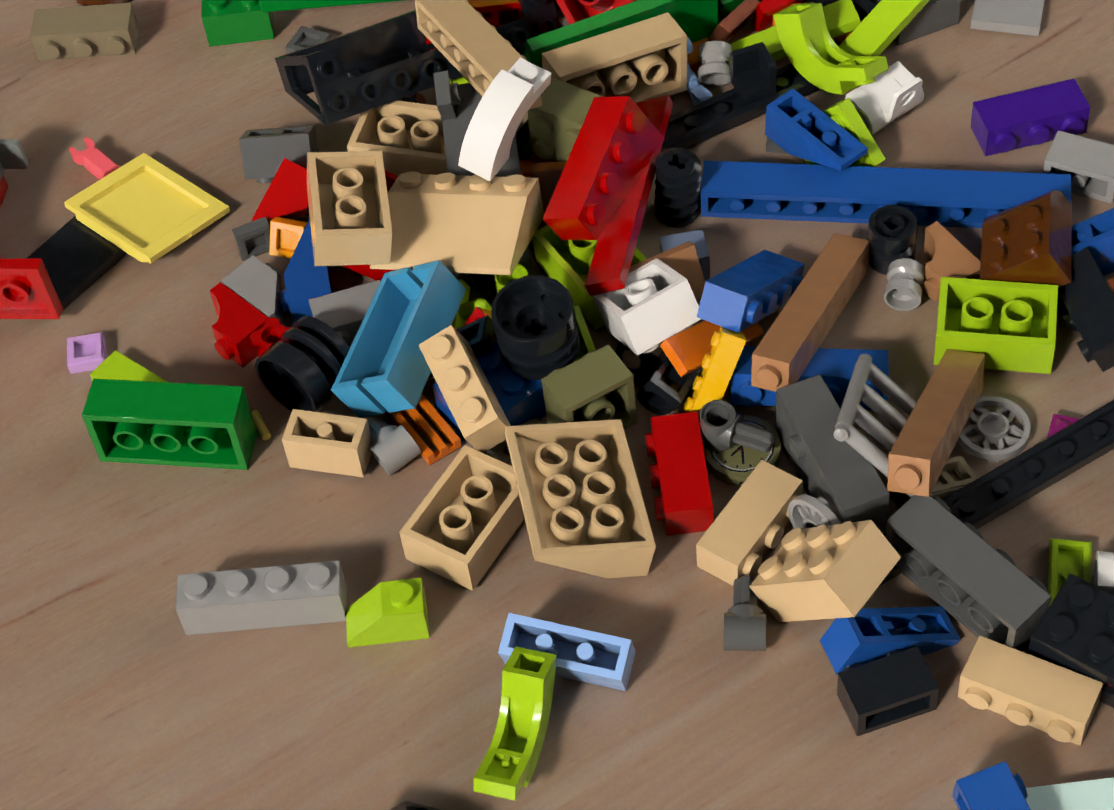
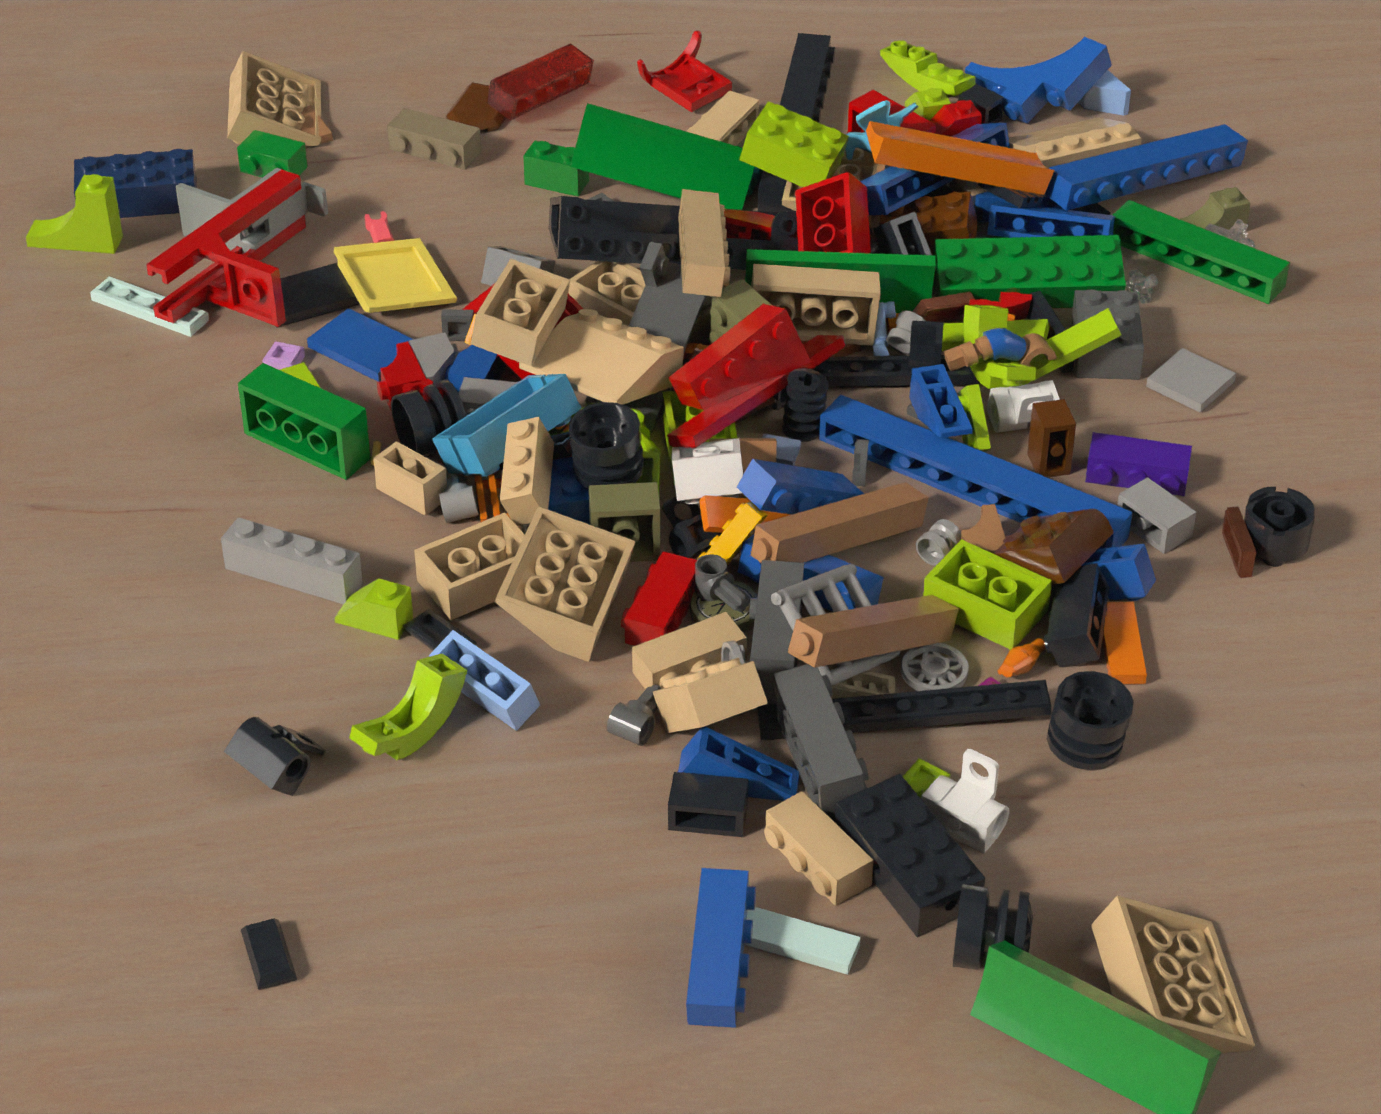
camera: 20 degrees right, 10 degrees down
white arch [458,58,552,181] -> none
black wheel [868,205,917,275] -> none
none -> blue tile [307,308,413,382]
none -> black tile [403,608,477,651]
none -> dark grey tile [852,439,869,487]
none -> medium nougat piece [944,328,1057,371]
none -> orange piece [997,638,1046,677]
none -> reddish brown brick [1027,399,1076,478]

